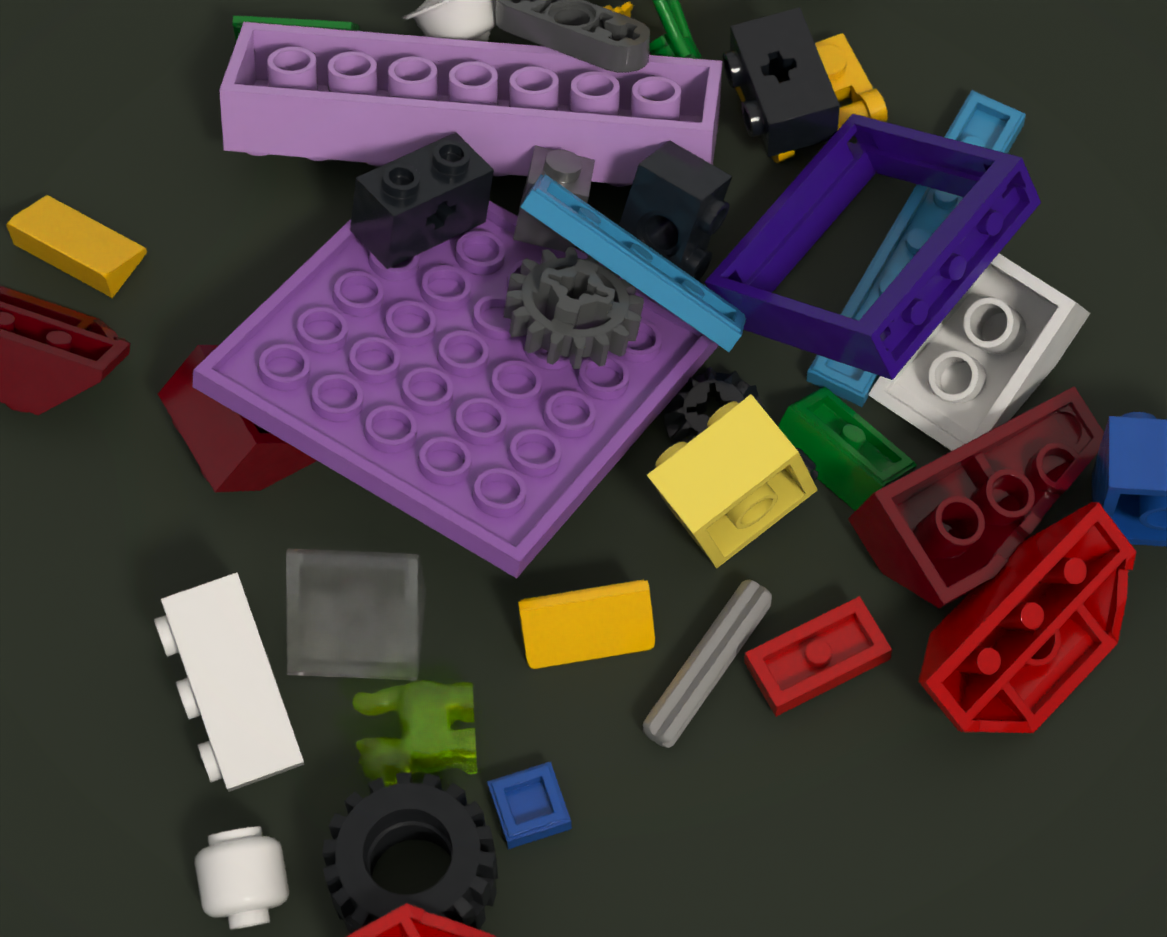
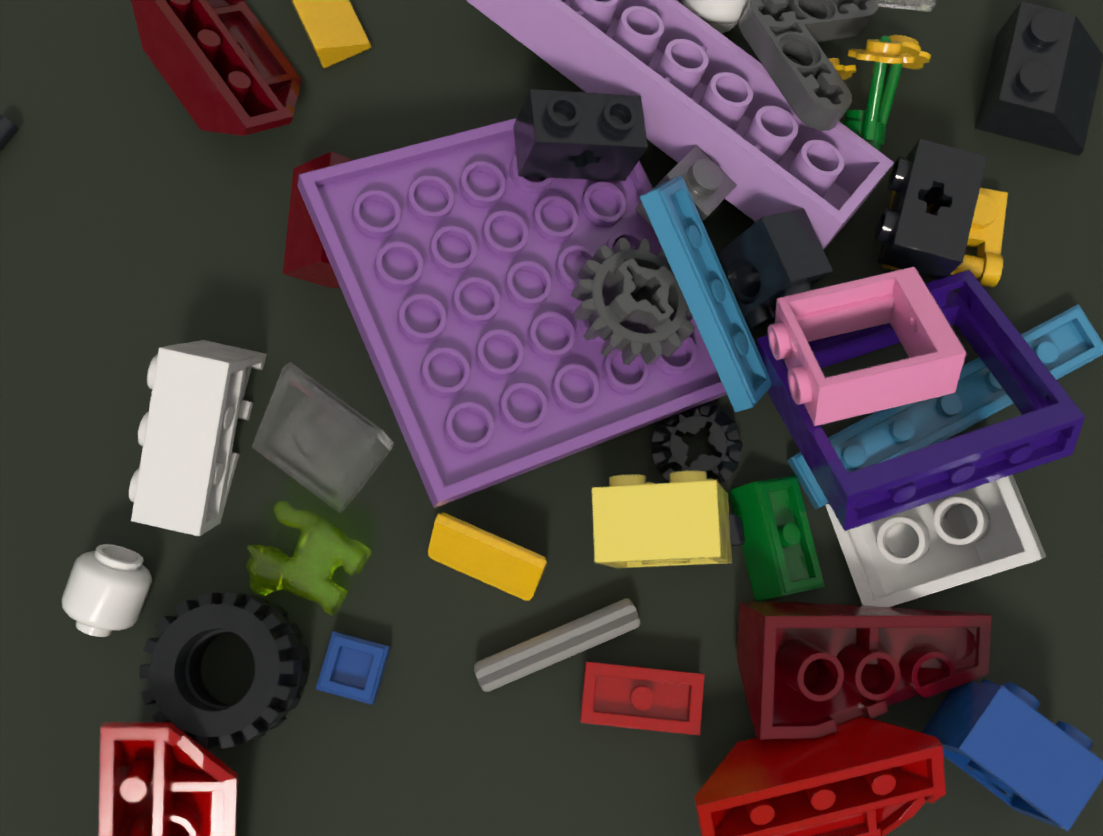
camera: 30 degrees right, 15 degrees up
none -> bright pink window [768,267,966,426]

